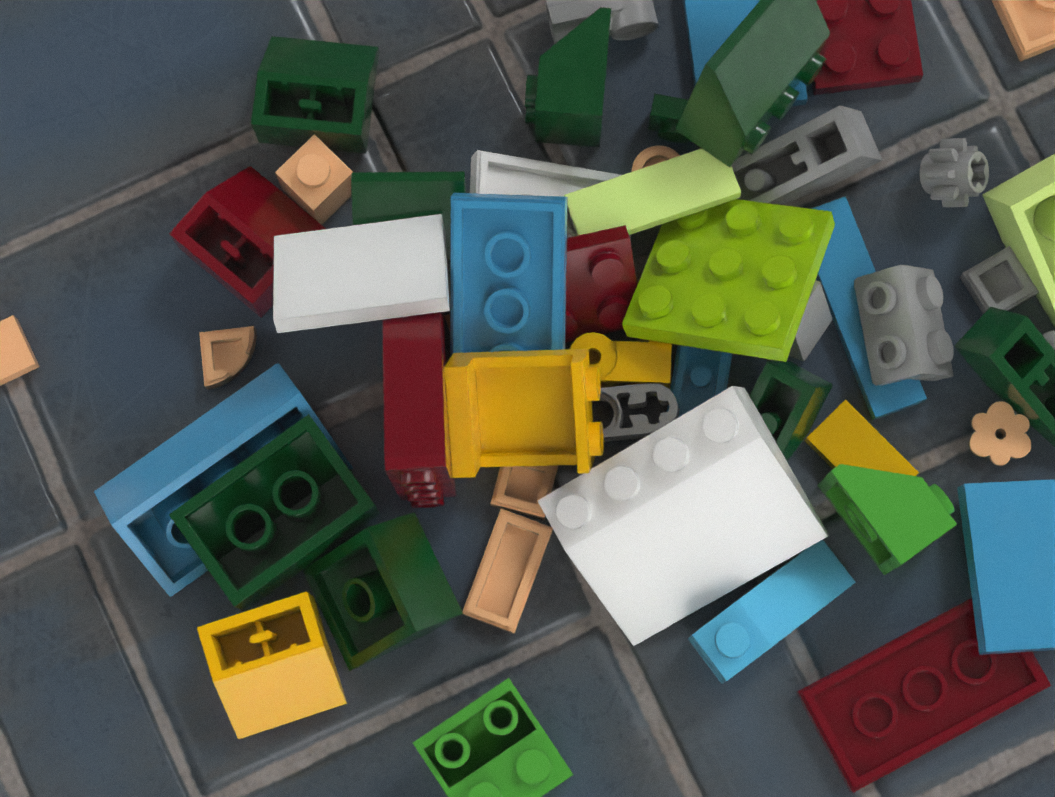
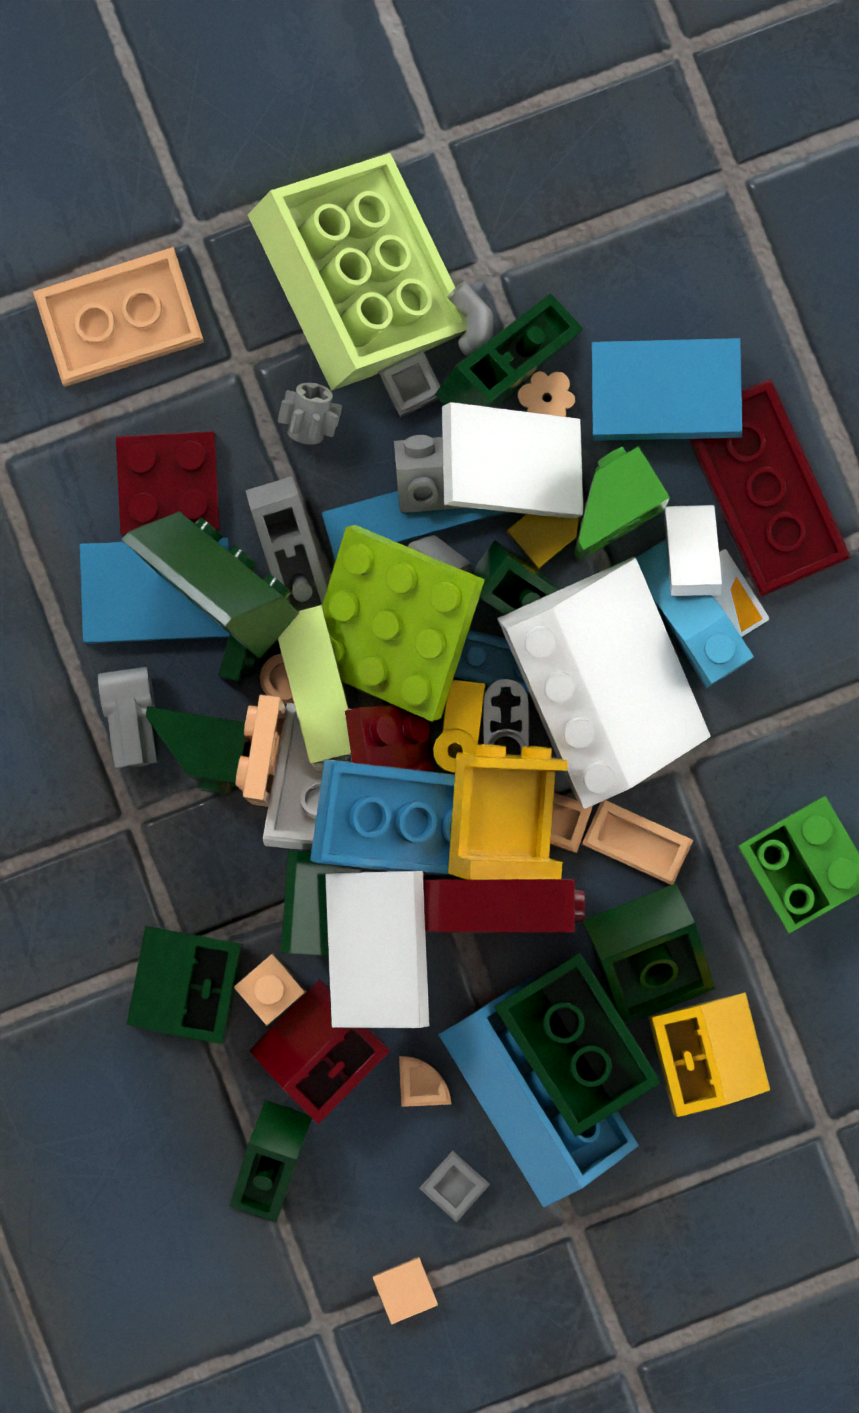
camera: 90 degrees left, 5 degrees up
none -> dark green slope [229,1100,312,1223]
none -> light nougat plate [236,695,286,807]
none -> light grey tile [419,1150,490,1222]
none -> white tile [442,402,583,519]
none -> white tile [664,505,722,596]
none -> white sticker [712,549,769,637]

